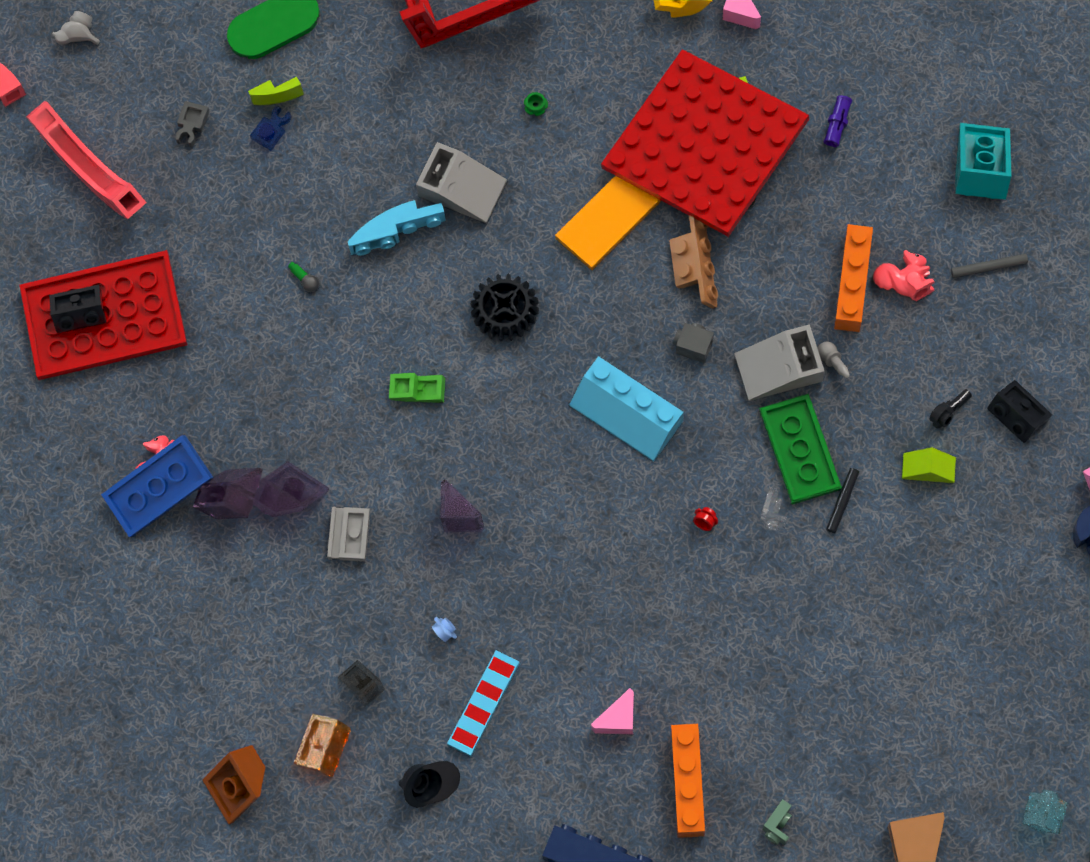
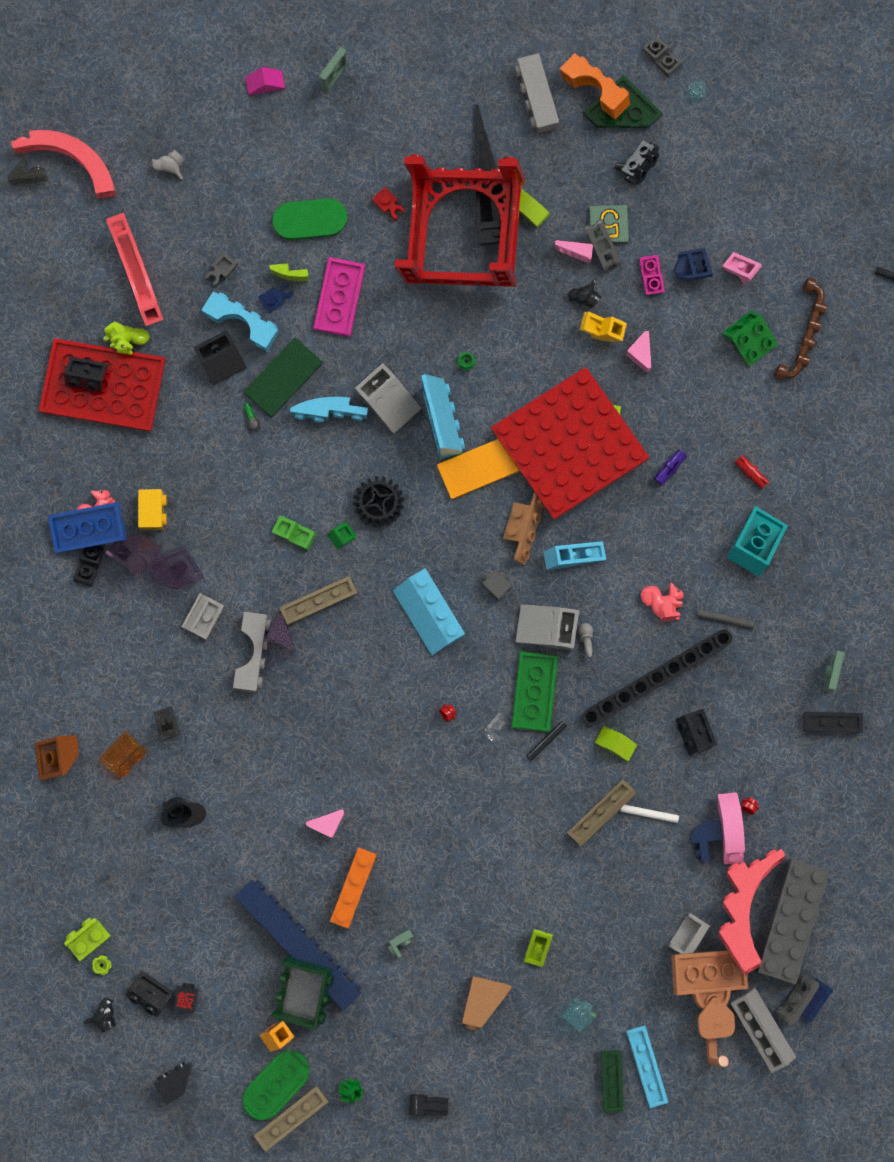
camera: 15 degrees right, 10 degrees up
light blue plate [432,617,457,642] -> none
tile [447,650,520,757] -> none
orange arch [834,224,873,332] -> none
black plate [929,389,972,429] -> none
none -> black slope [74,545,105,587]
none -> lime animal [103,321,150,355]
none -> yellow brick [138,489,167,530]
none -> black slope [193,330,247,385]
none -> medium azure arch [201,291,279,352]
none -> light grey arch [233,612,271,693]
none -> dark green tile [244,337,323,418]
none -> dark tan plate [279,576,357,625]
none -> dark pink tile [313,257,366,337]
none -> green slope [328,522,357,550]
none -> medium azure slope [421,374,465,460]
none -> lime slope [524,929,553,967]
none -> medium azure slope [543,541,606,570]
none -> dark tan plate [567,780,637,847]
none -> black beam [582,629,732,727]
none -> white bar [620,805,679,823]
none -> red pin [734,454,769,490]

